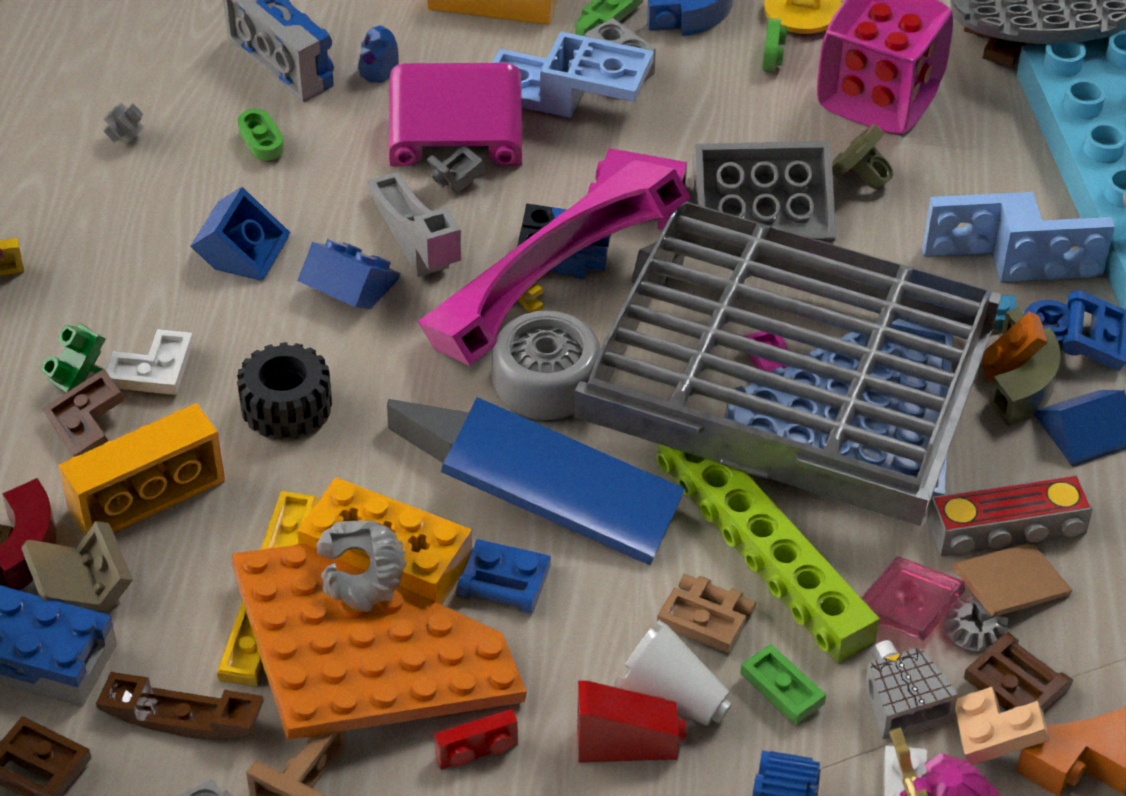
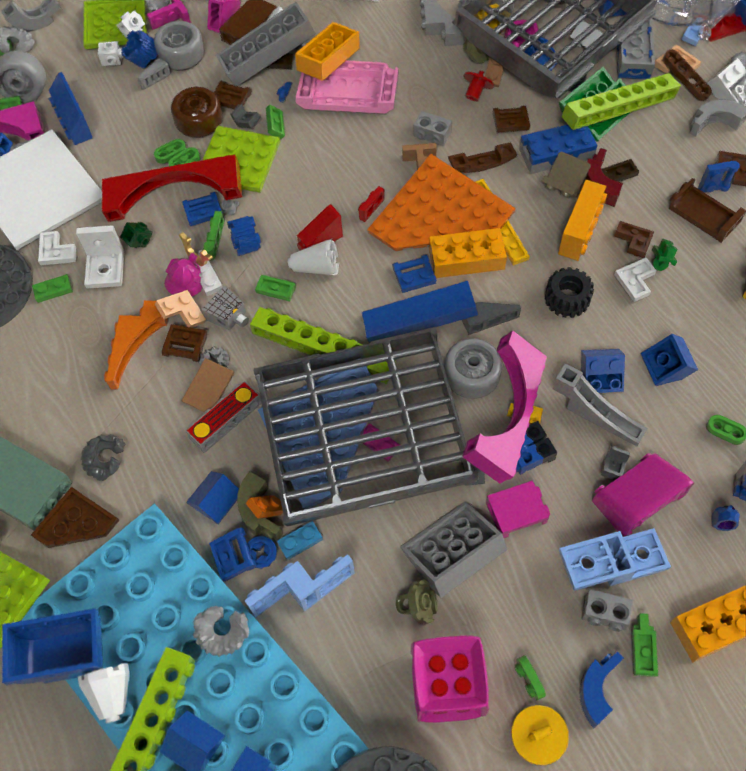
camera: 150 degrees right, 15 degrees up
light grey piece [316,520,407,612] -> none
medium nougat plate [657,574,756,654] -> none
clear pink plate [861,556,965,641] -> none

